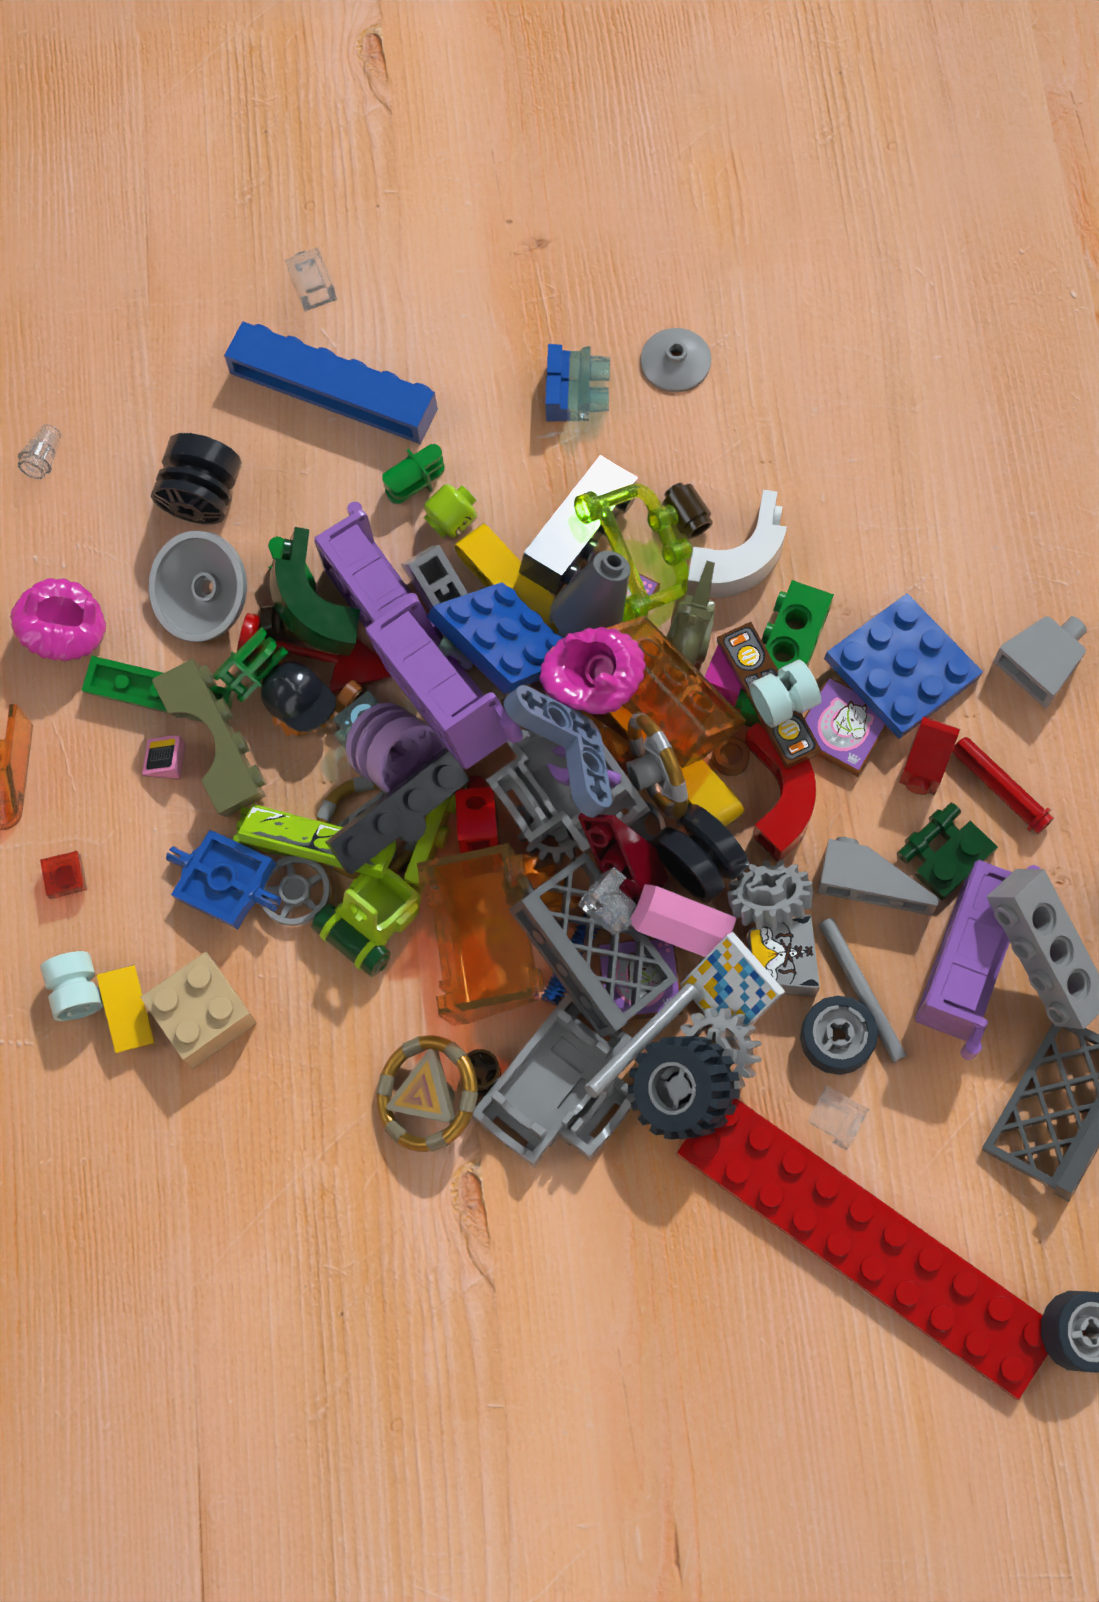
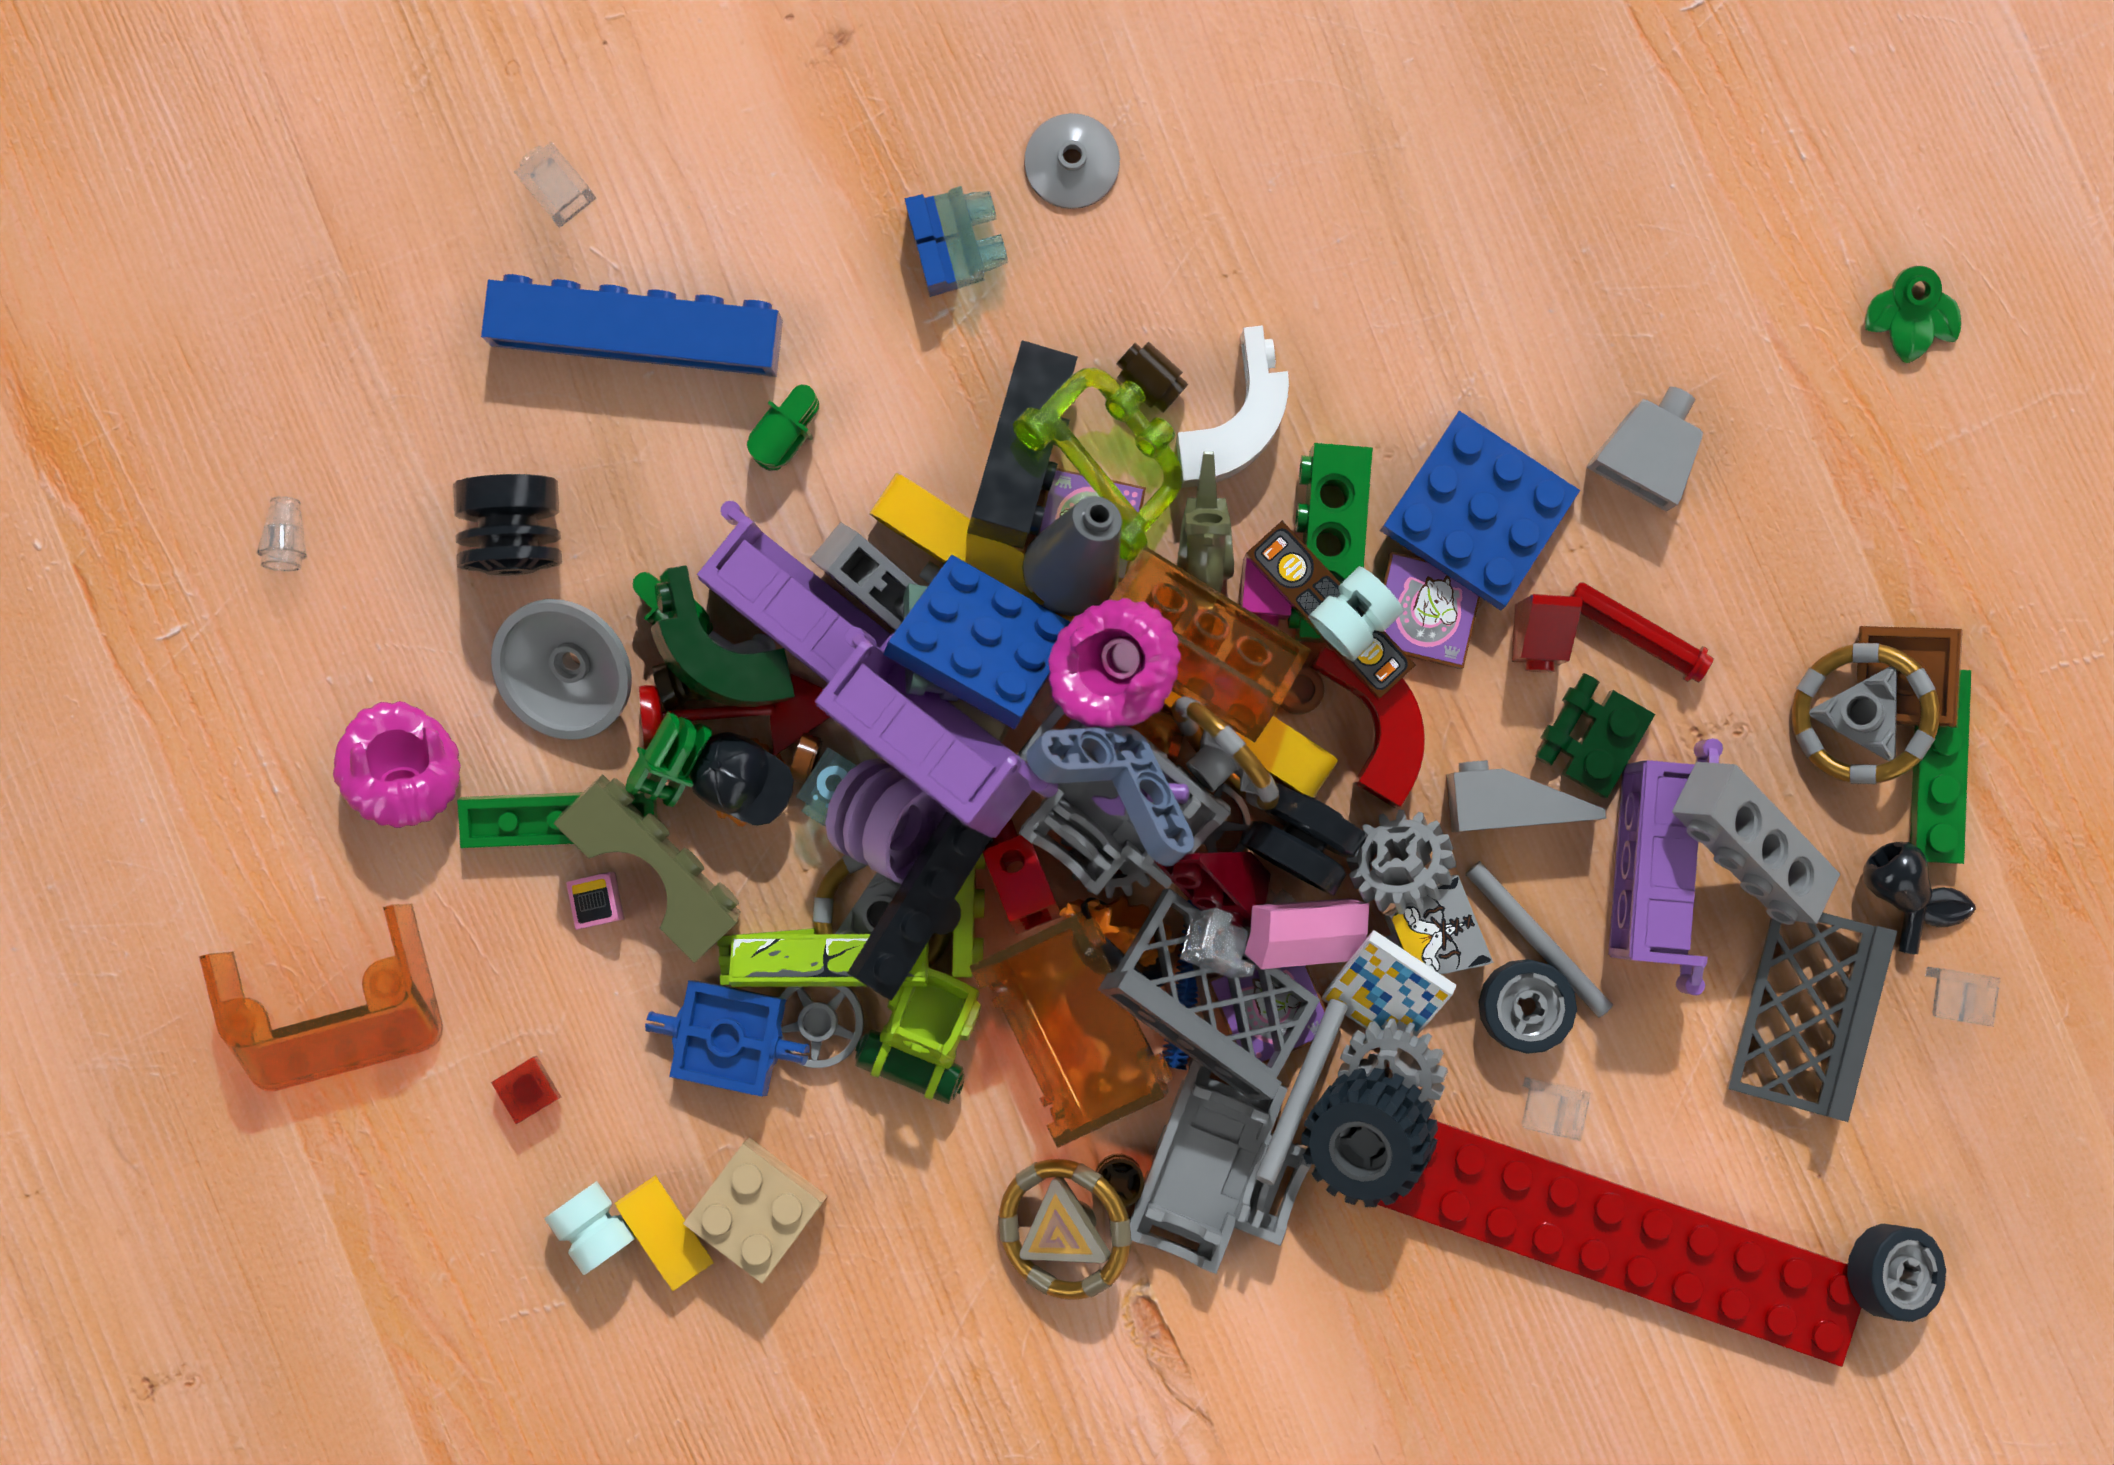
camera: 25 degrees left, 15 degrees up
lime head [423,484,477,538] -> none

